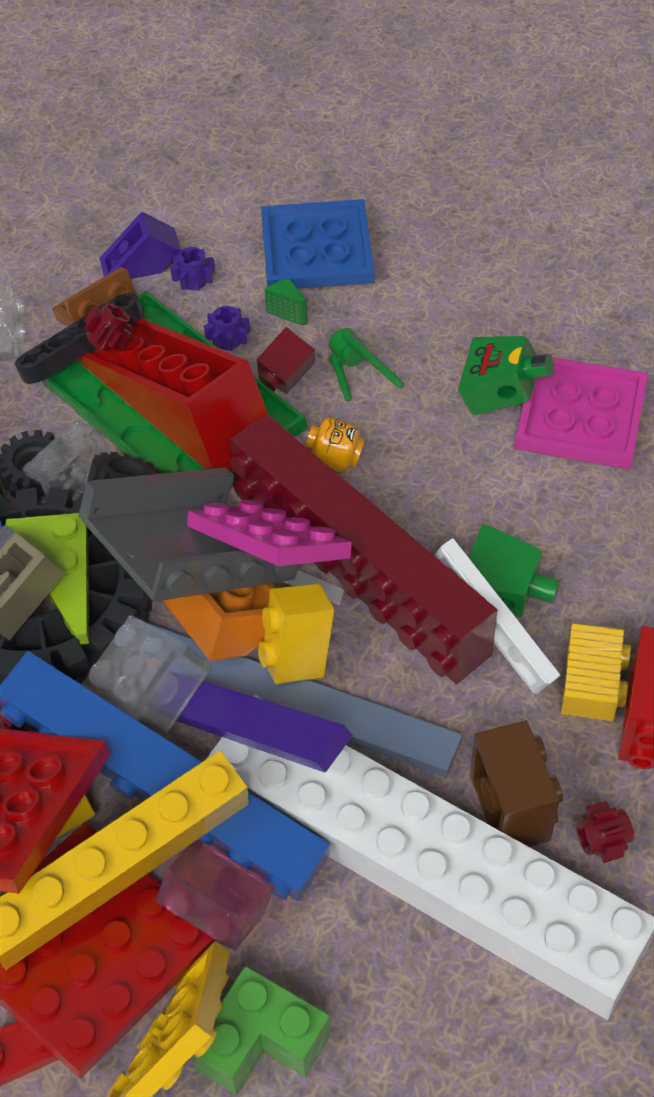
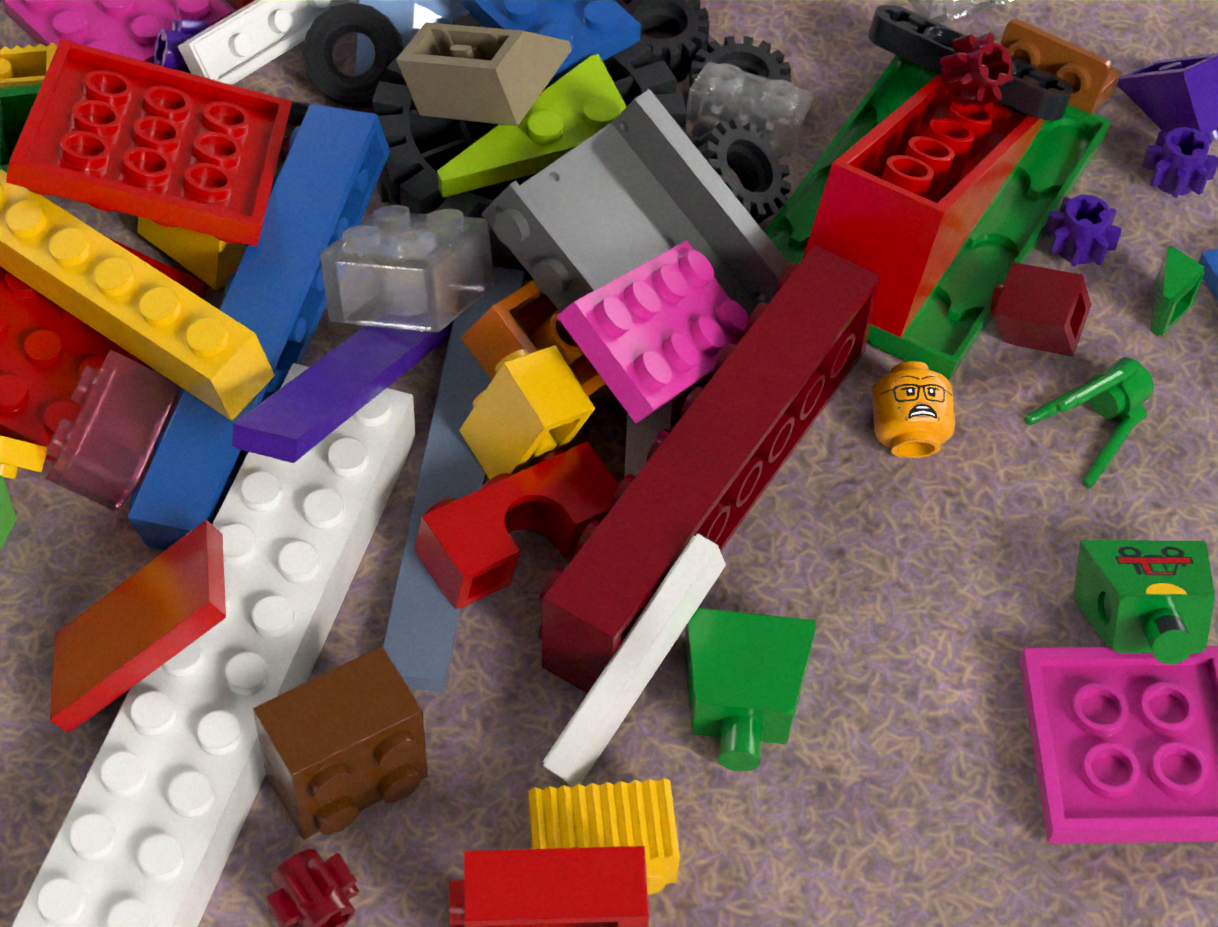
camera: 70 degrees right, 0 degrees up
none -> red tile [50,520,226,733]
none -> red arch [414,441,619,609]

